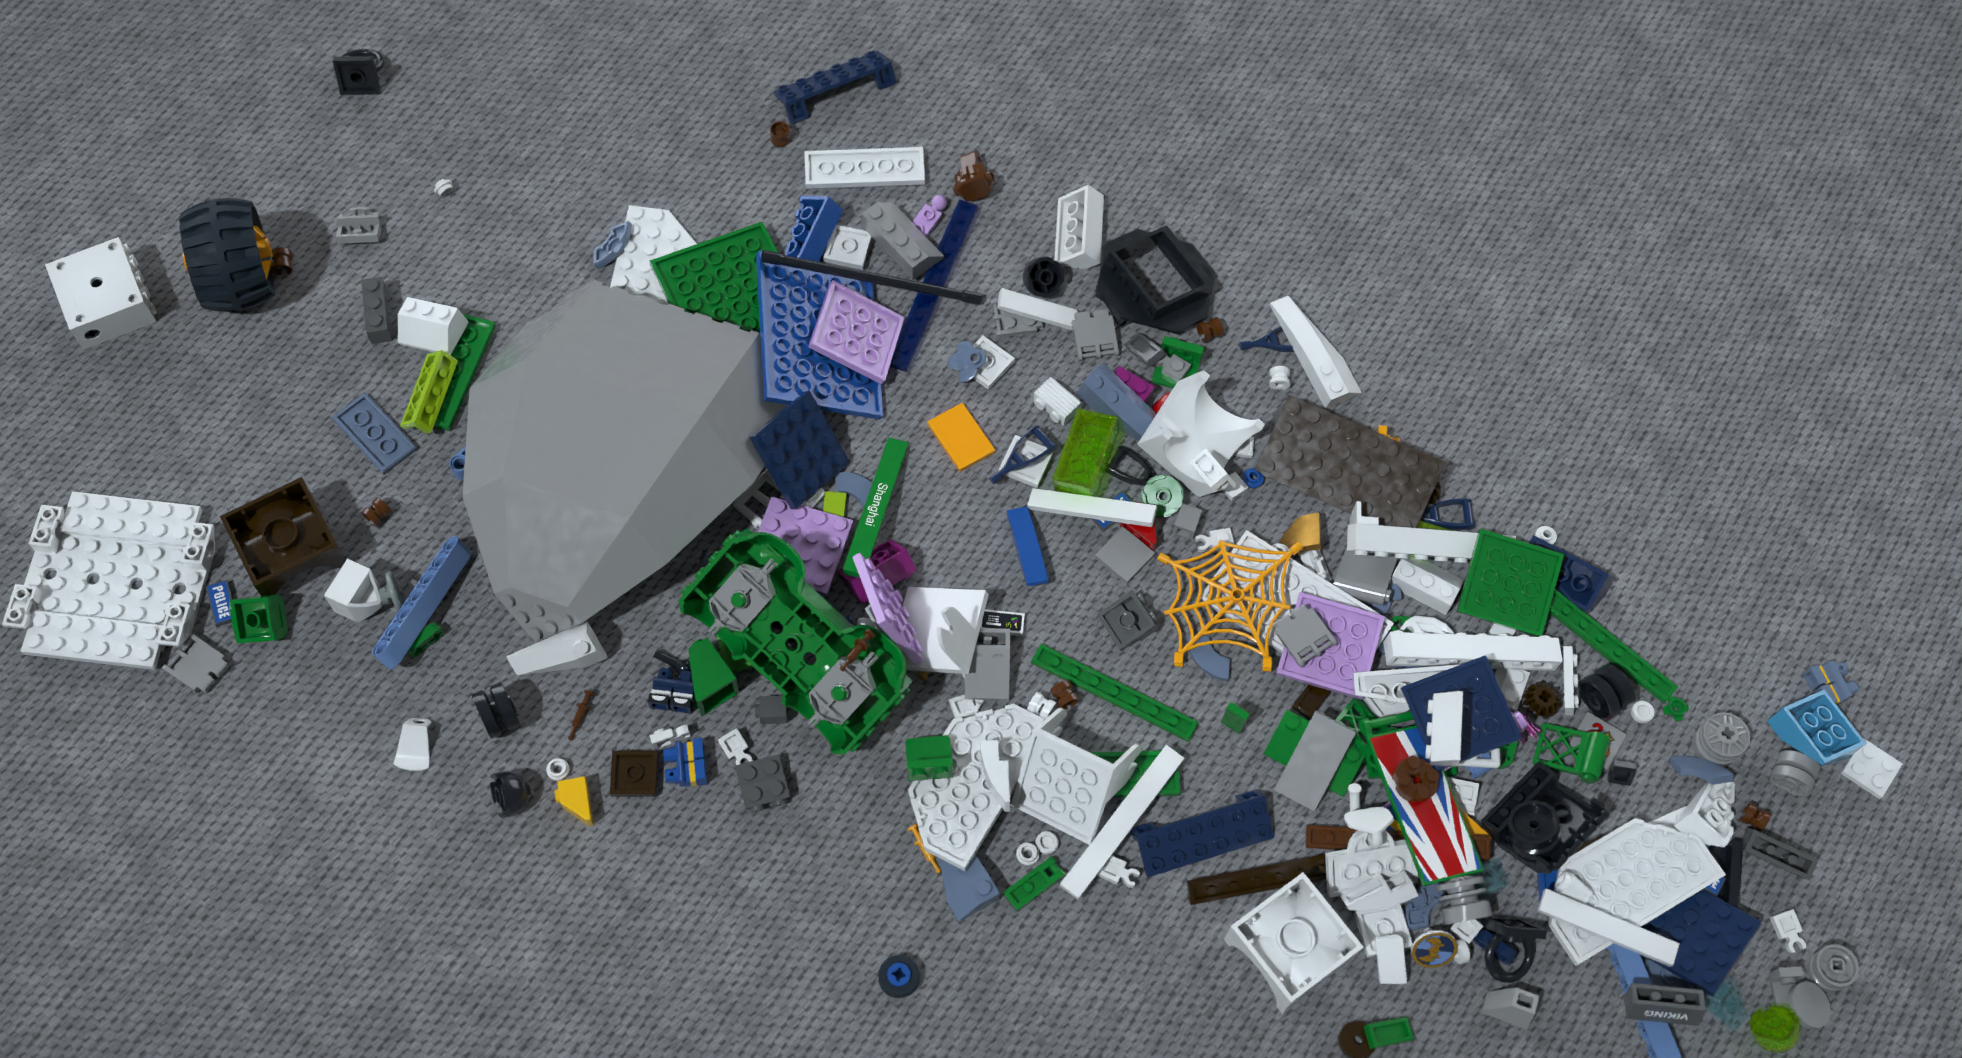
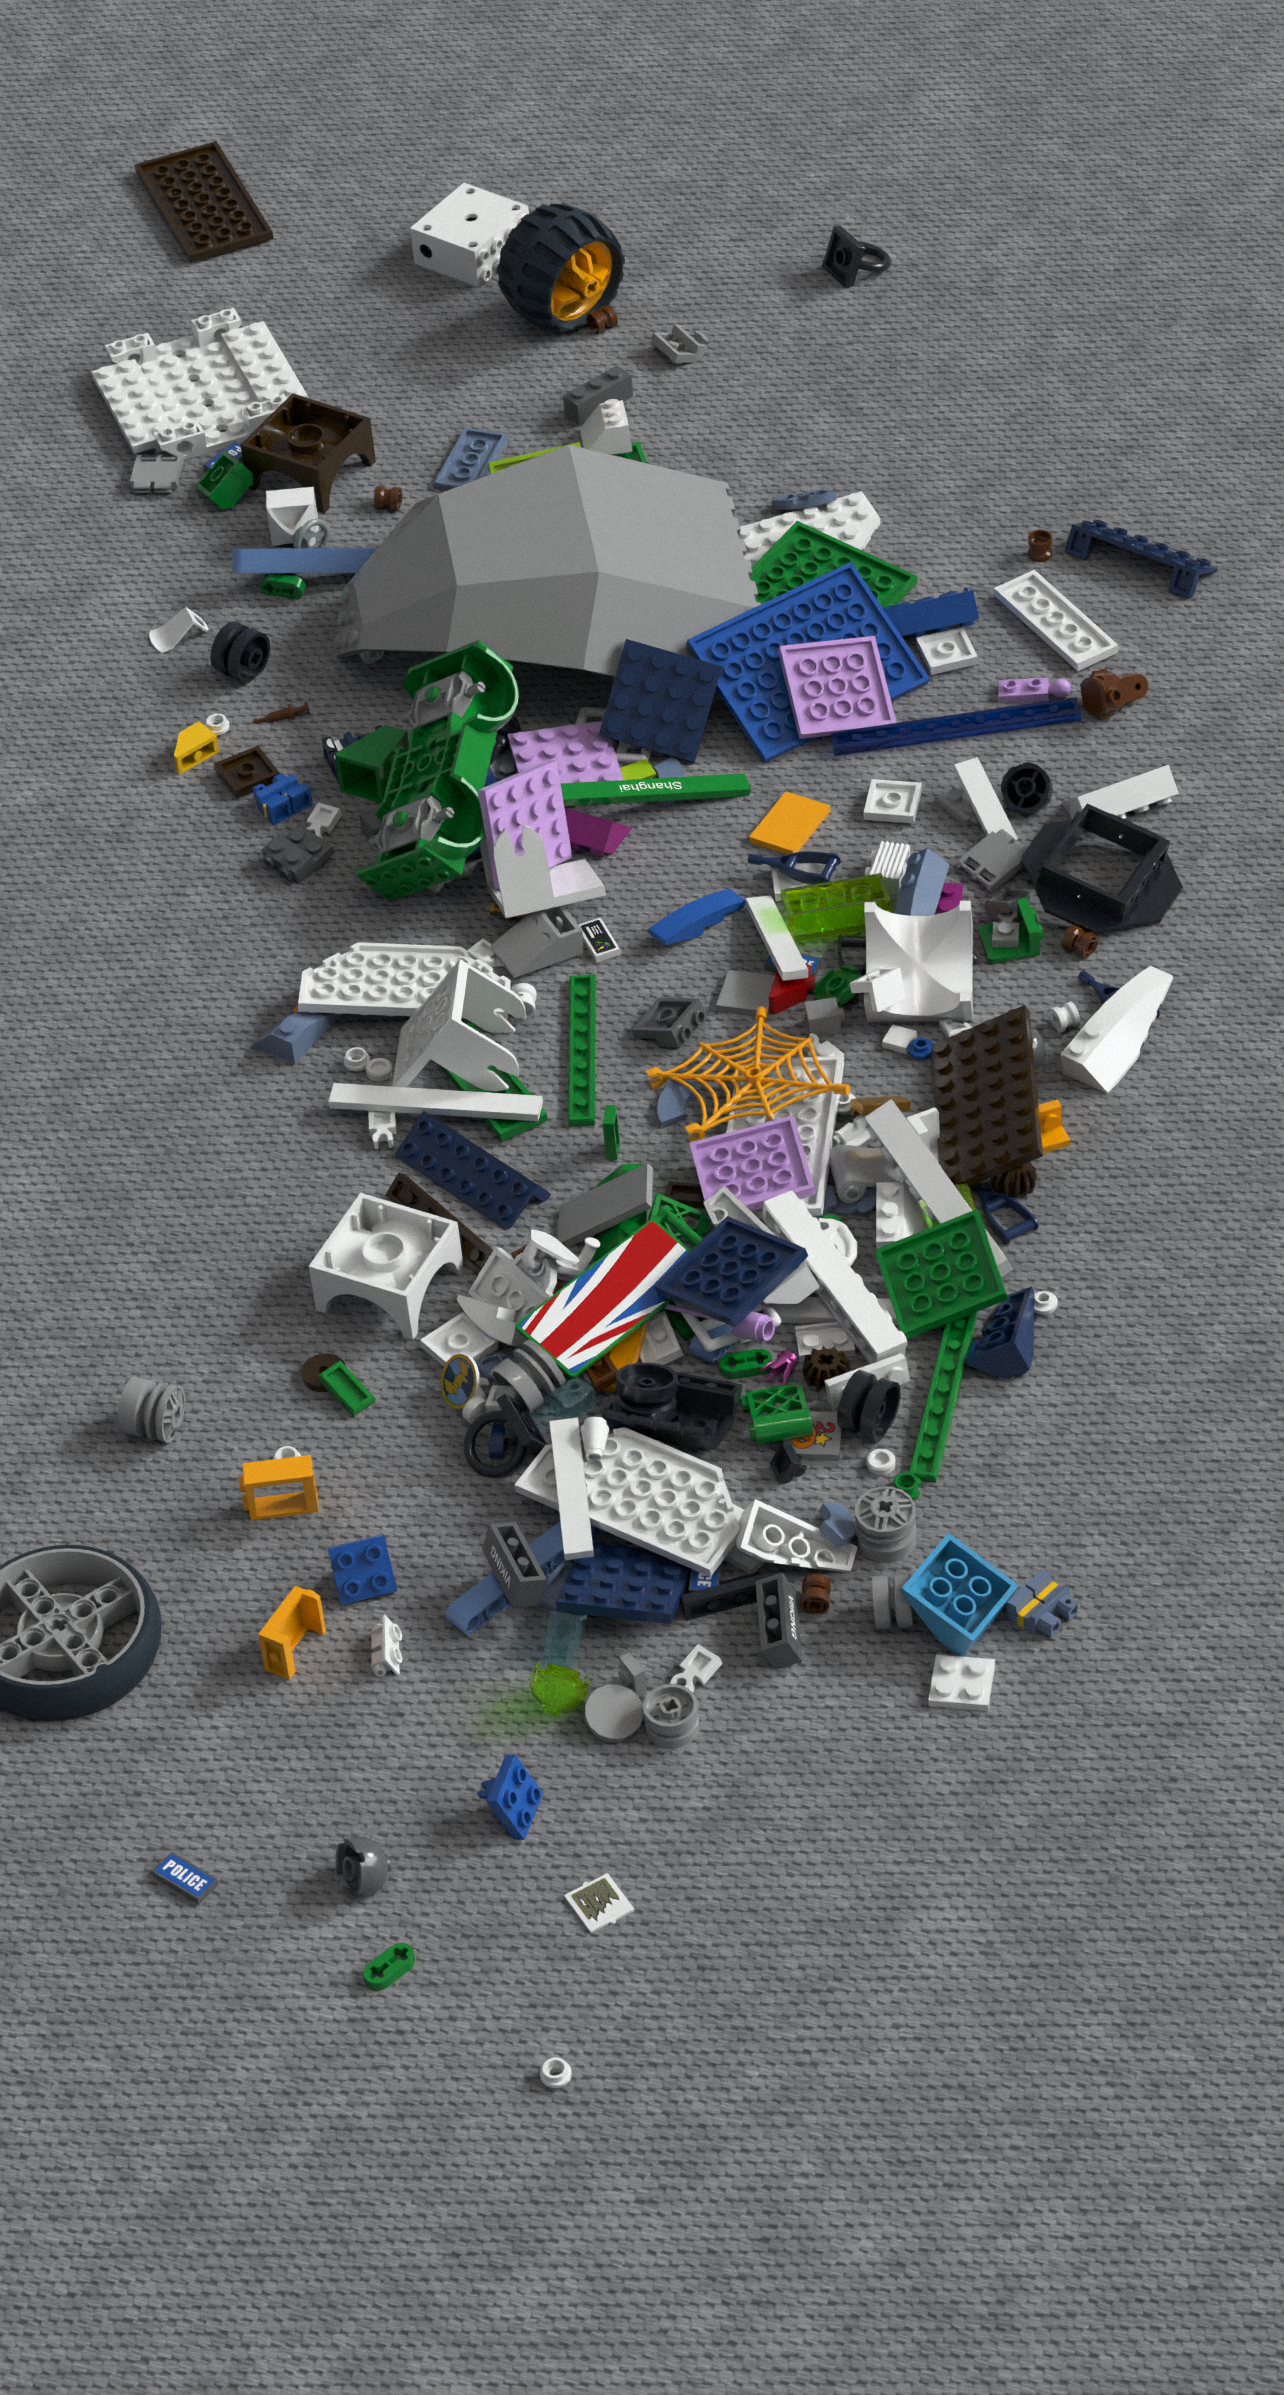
camera: 70 degrees right, 20 degrees down
white plate [434,179,454,197] -> none
black cylinder [490,771,531,818] -> none
white wedge [507,621,608,676] -> none
white plate [649,724,691,750] -> none
black piece [761,250,982,305] -> none
reddish brown piece [840,629,875,671] -> none
light grey slope [861,202,944,280] -> none
black wheel [878,955,920,998] -> none
green bracket [905,735,954,781] -> none
sand blue plate [947,341,986,383] -> none
white slope [980,740,1010,812] -> none
green plate [1003,856,1067,912] -> none
reddish brown wheel [1050,680,1080,709] -> none
light grey plate [1274,604,1337,668] -> none
white slope [1375,934,1407,984] -> none
reddish brown plate [1392,756,1439,803] -> none
white slope [1426,691,1463,767] -> none
light grey slope [1481,988,1539,1030] -> none

